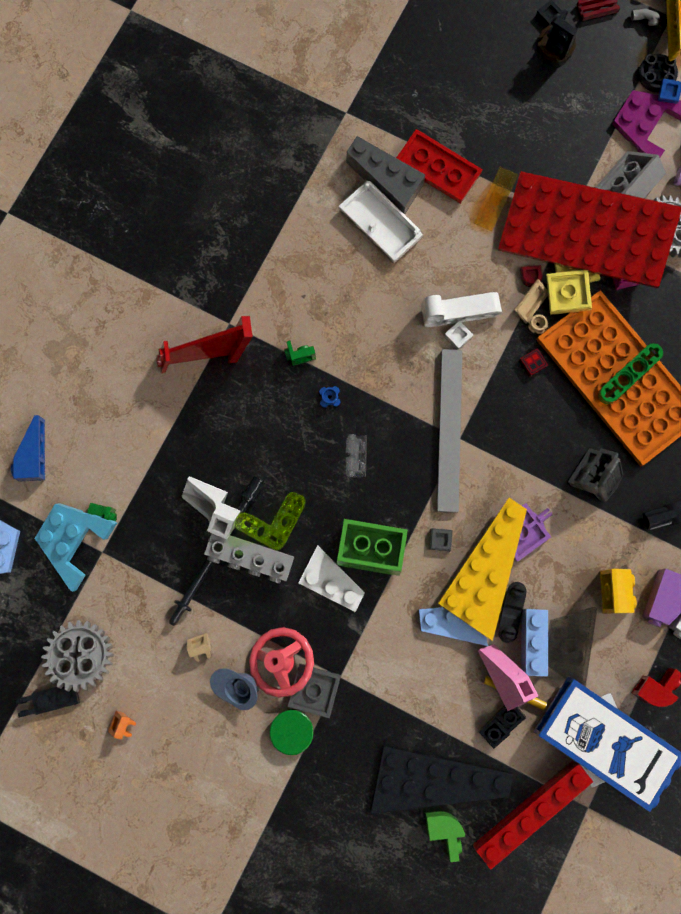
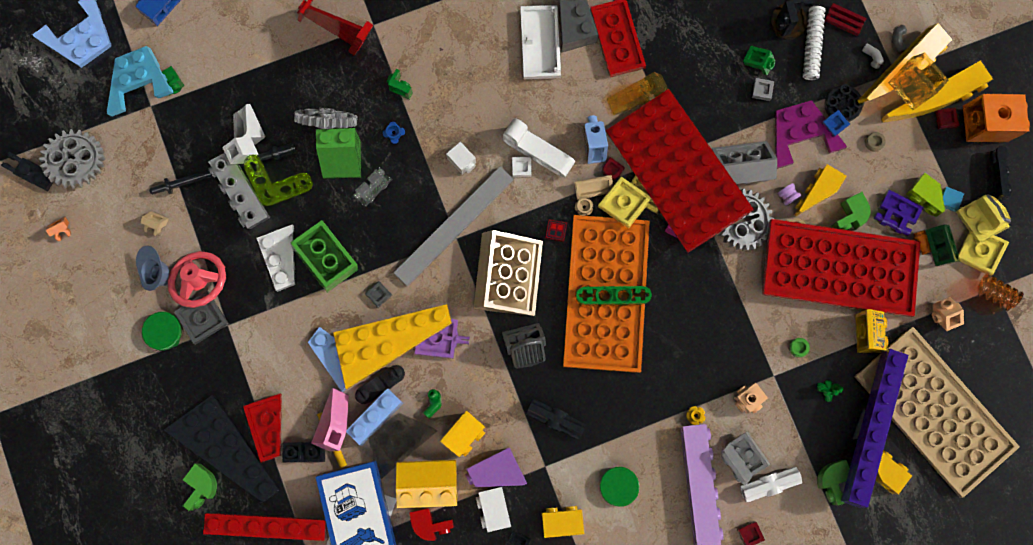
camera: 40 degrees right, 0 degrees up
none -> red wing [243,393,282,463]
none -> light grey gear [294,108,357,129]
none -> bright green slope [316,128,361,179]
none -> yellow slope [396,460,458,508]
none -> green arm [423,389,442,419]
none -> white brick [446,142,476,175]
none -> tan slope [474,230,543,316]
none -> light blue torso [583,115,608,164]
none -> green bracket [743,46,775,75]
none -> light grey plate [752,78,774,101]
none -> white piece [803,6,825,80]

